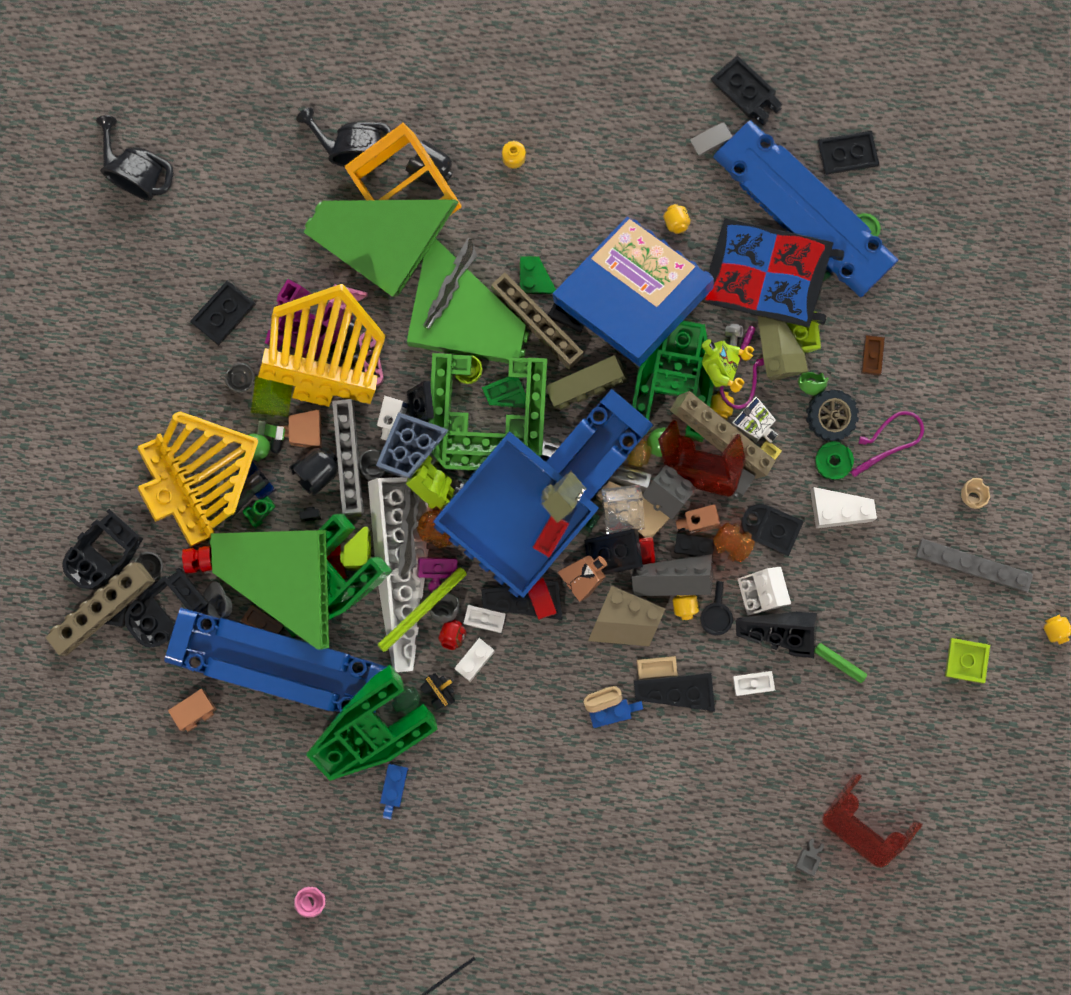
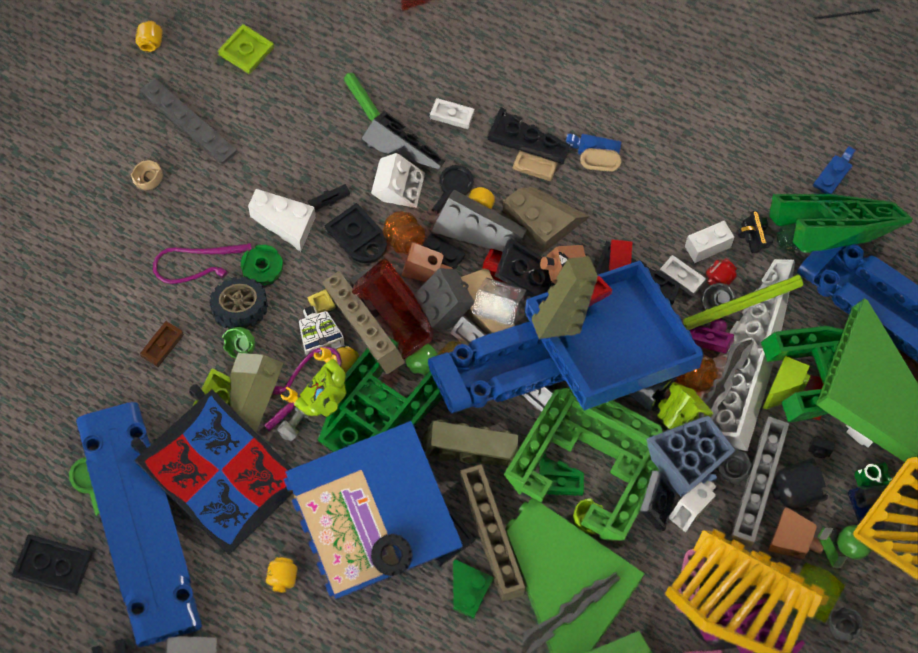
camera: 155 degrees left, 15 degrees down
none -> black pin [308,184,350,211]
none -> black tyre [371,534,412,576]

